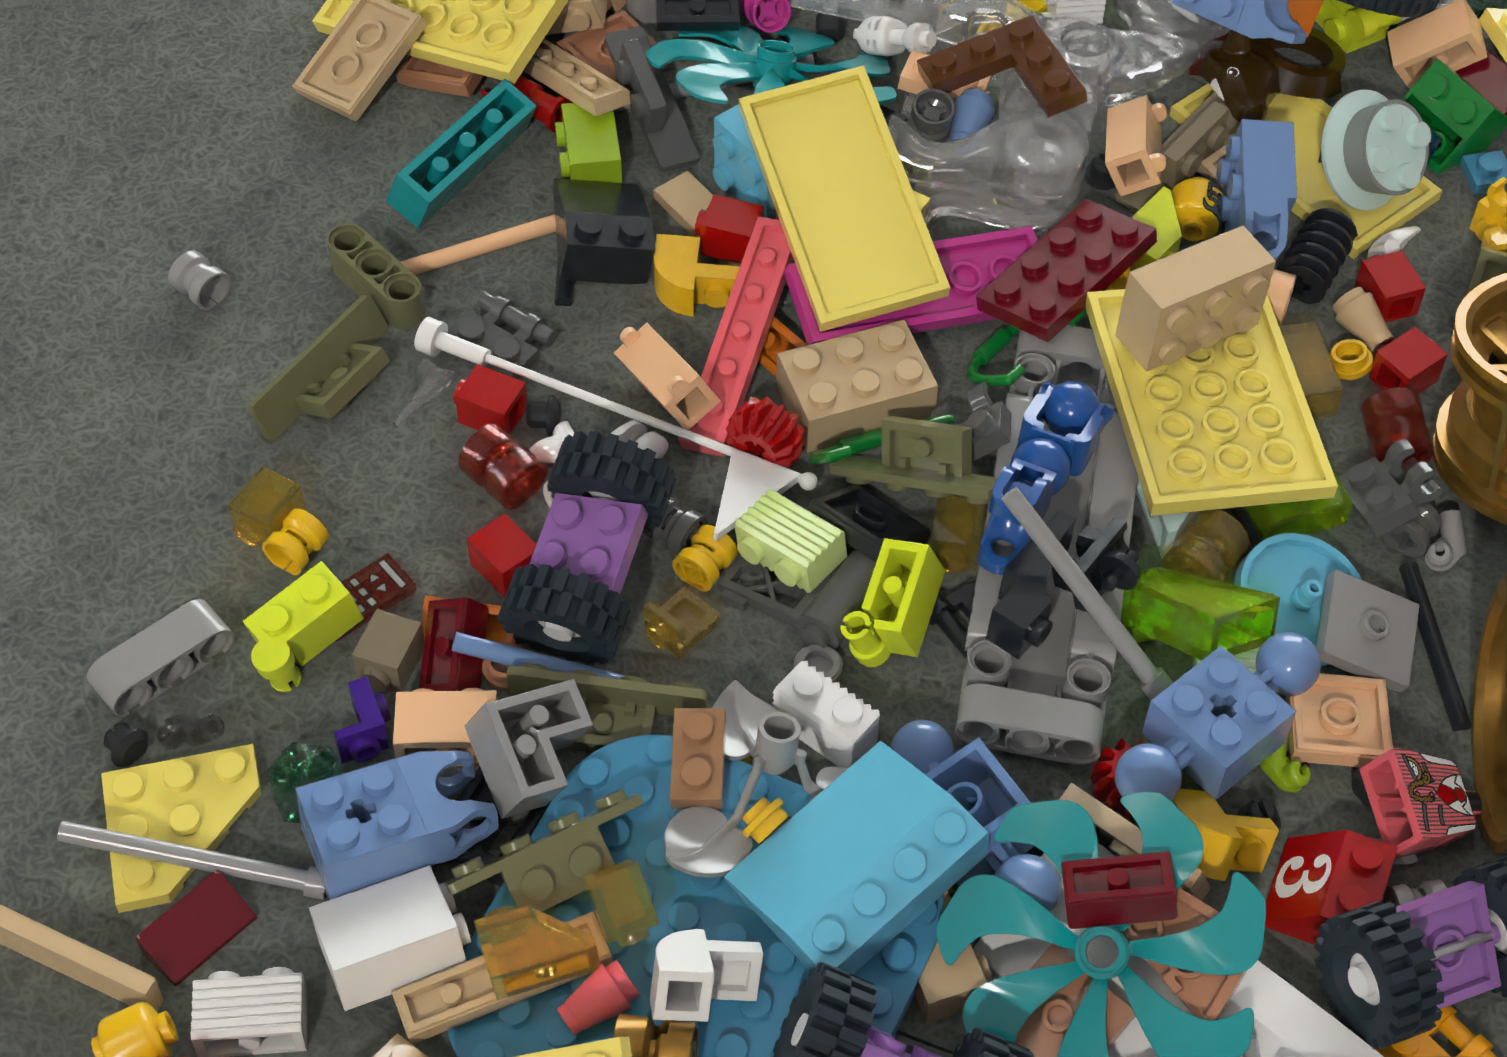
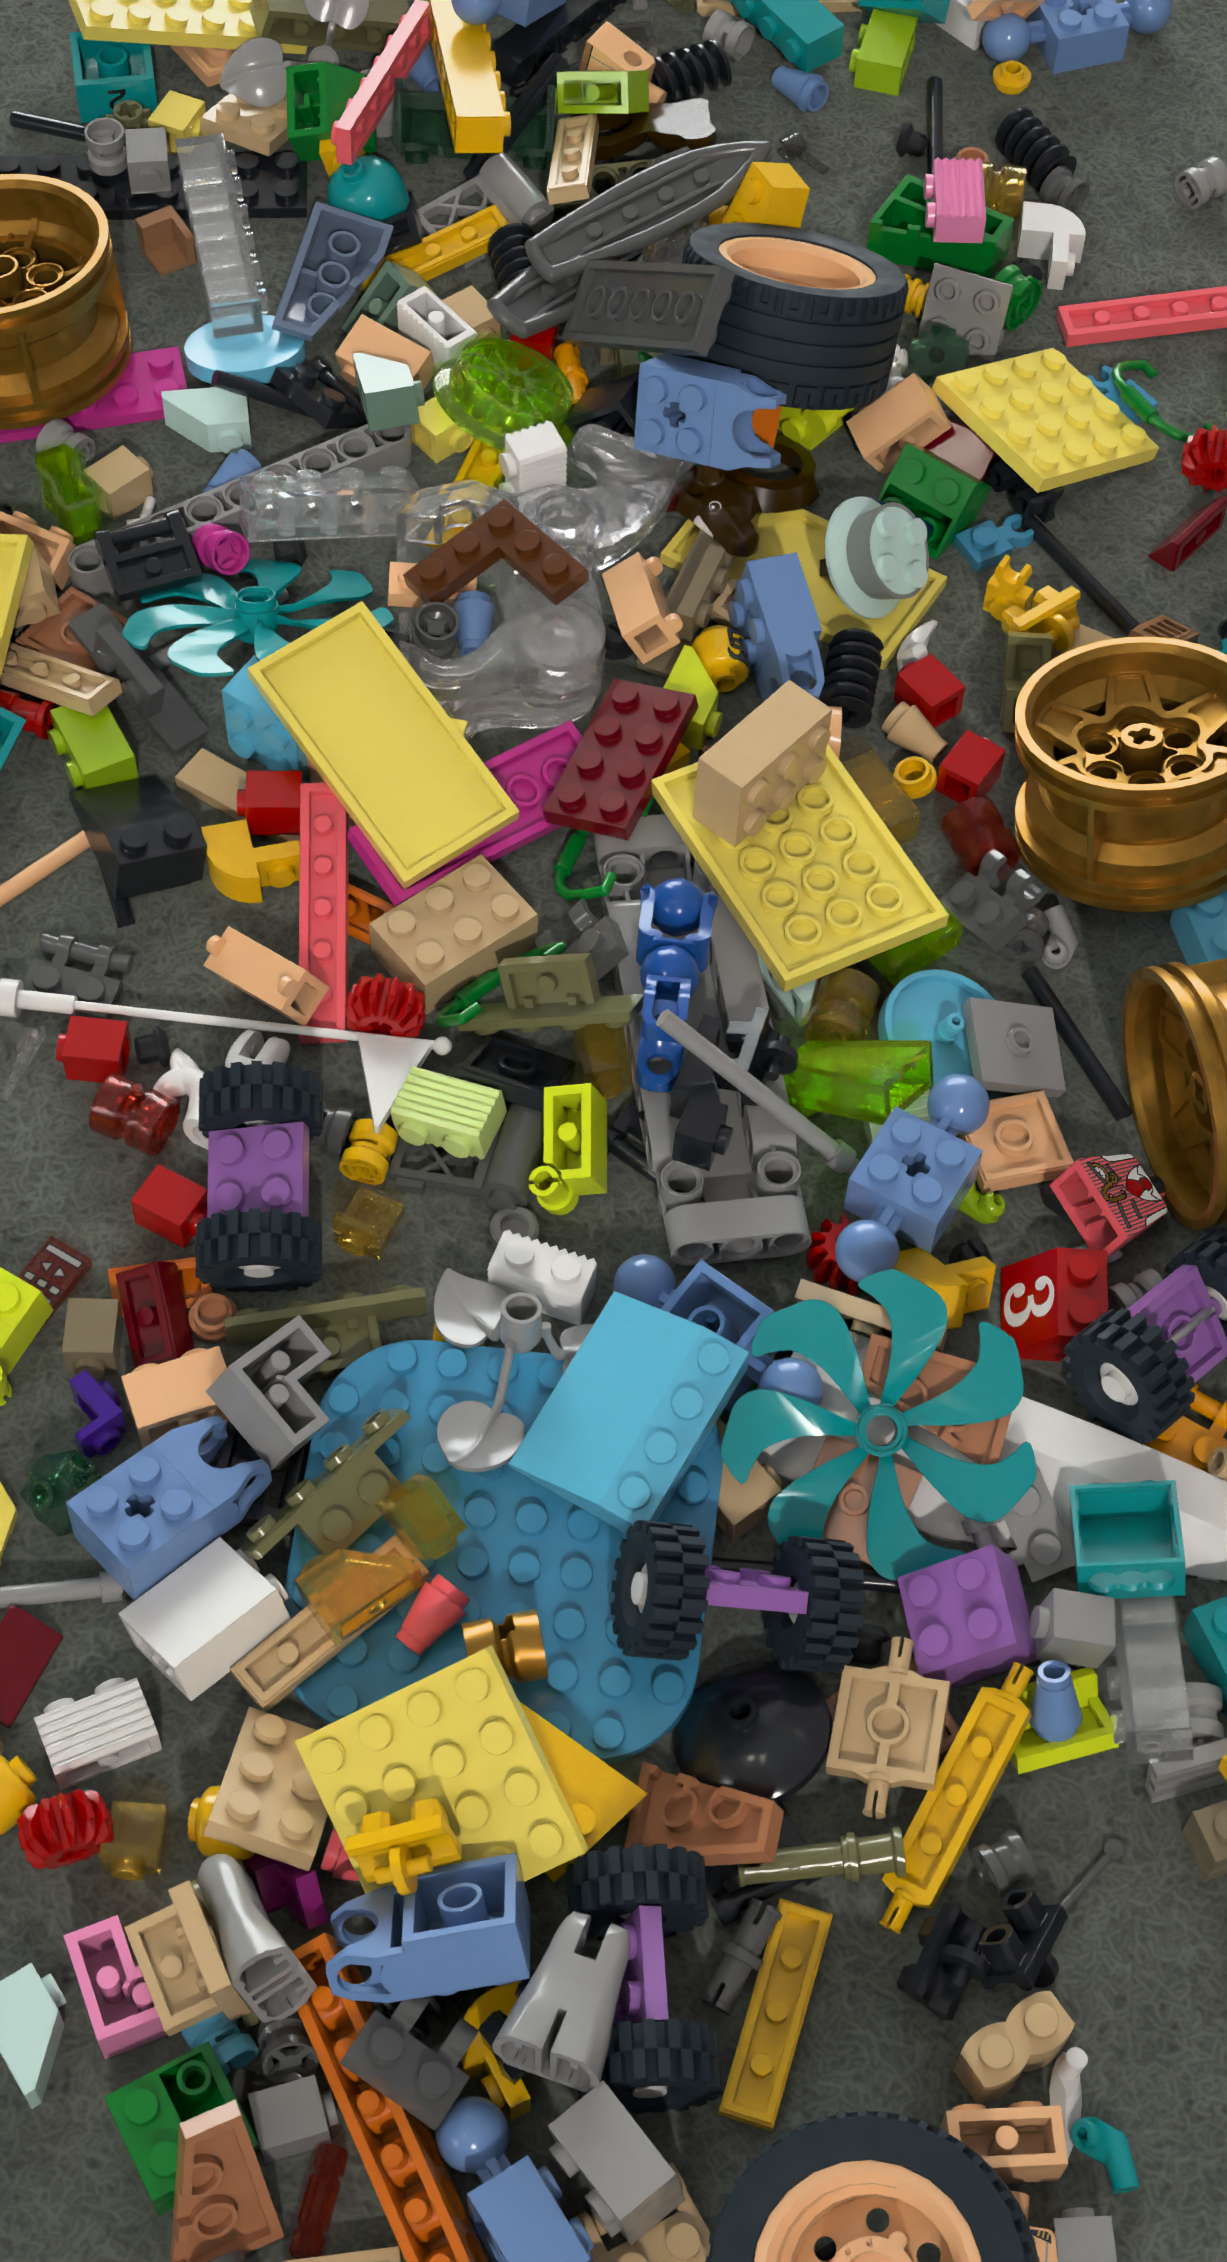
camera: 20 degrees left, 5 degrees up
medium blue bar [451,632,648,682] -> none
white brick [650,929,763,1022] -> none
medium nougat plate [670,708,726,809] -> none
yellow plate [741,797,790,845] -> none
white piece [853,16,937,56] -> none
dark red slope [1061,851,1178,929] -> none

